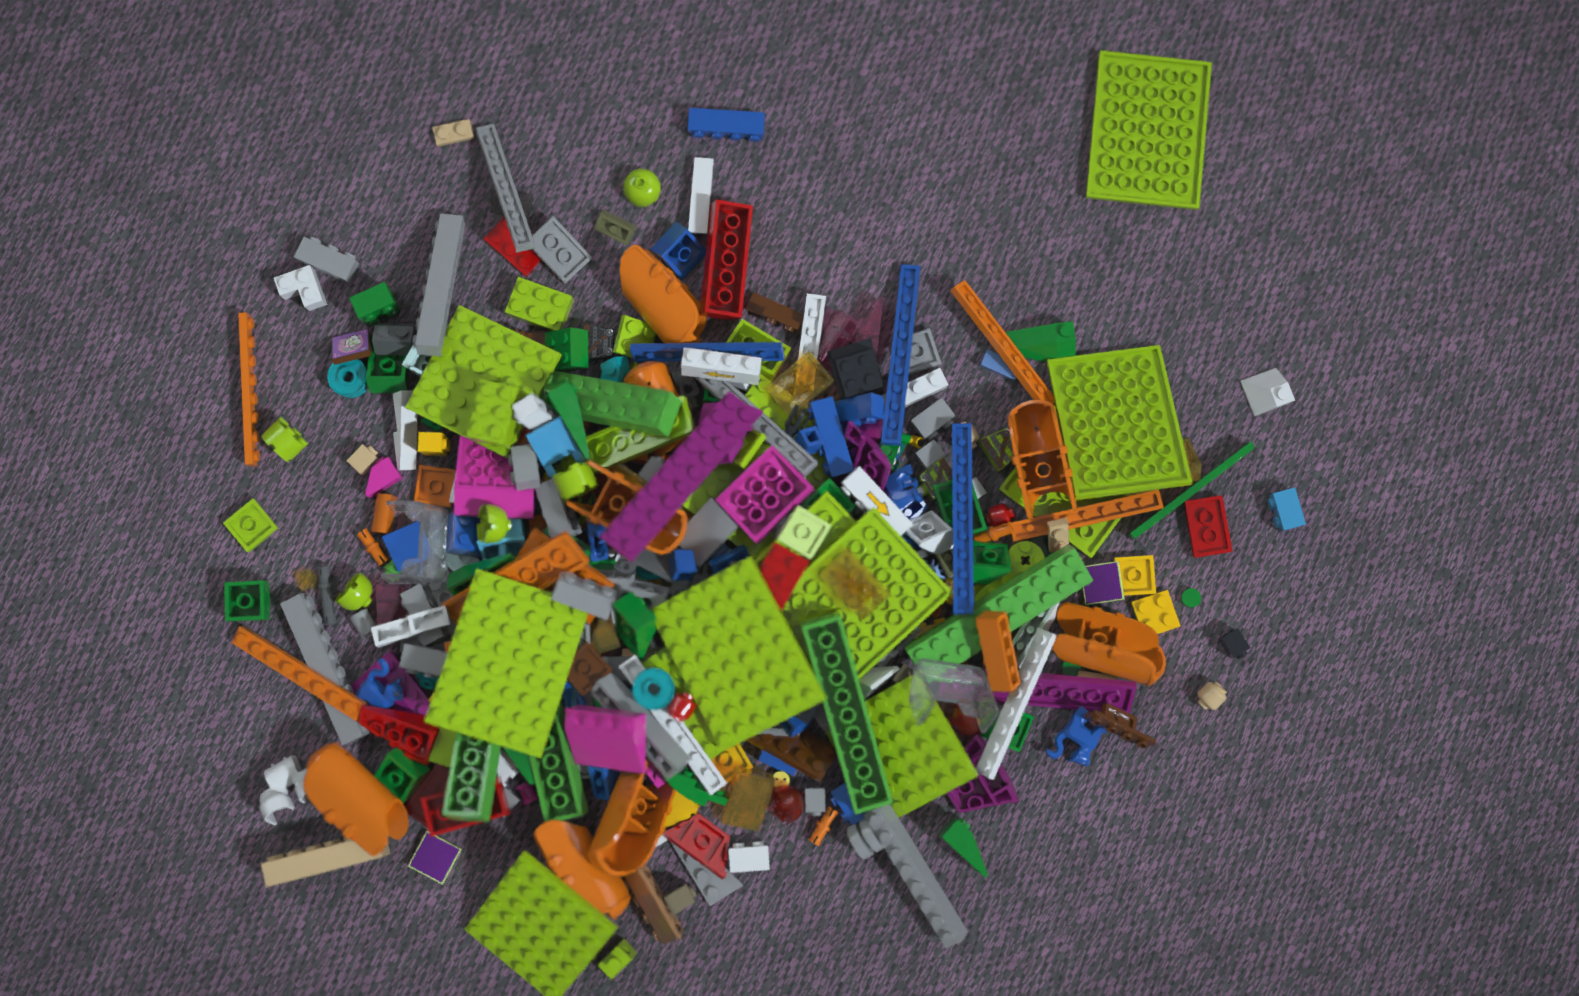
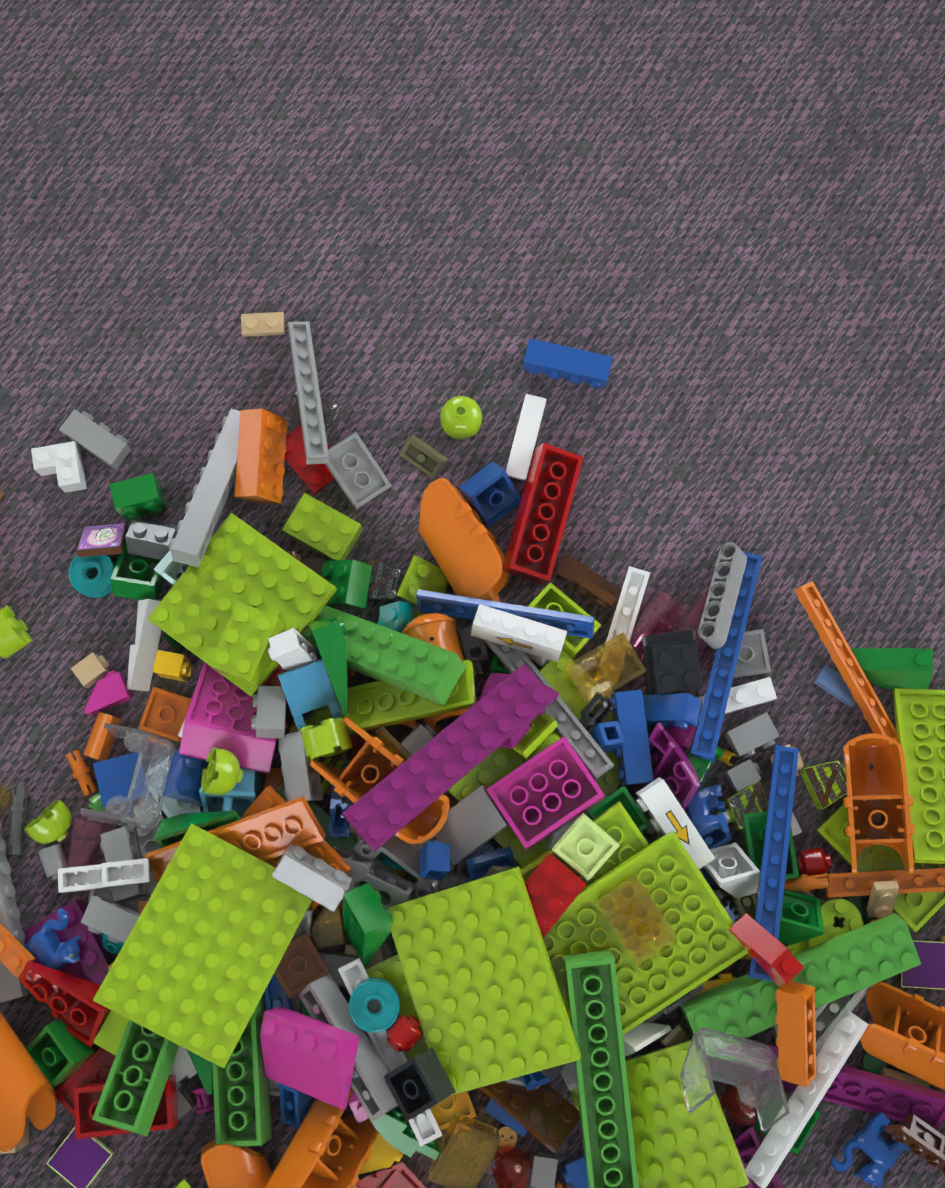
camera: 15 degrees right, 5 degrees down
none -> orange brick [234,409,287,505]
none -> black brick [384,1047,456,1121]
none -> light grey beam [698,542,747,649]
none -> slope [728,913,804,986]

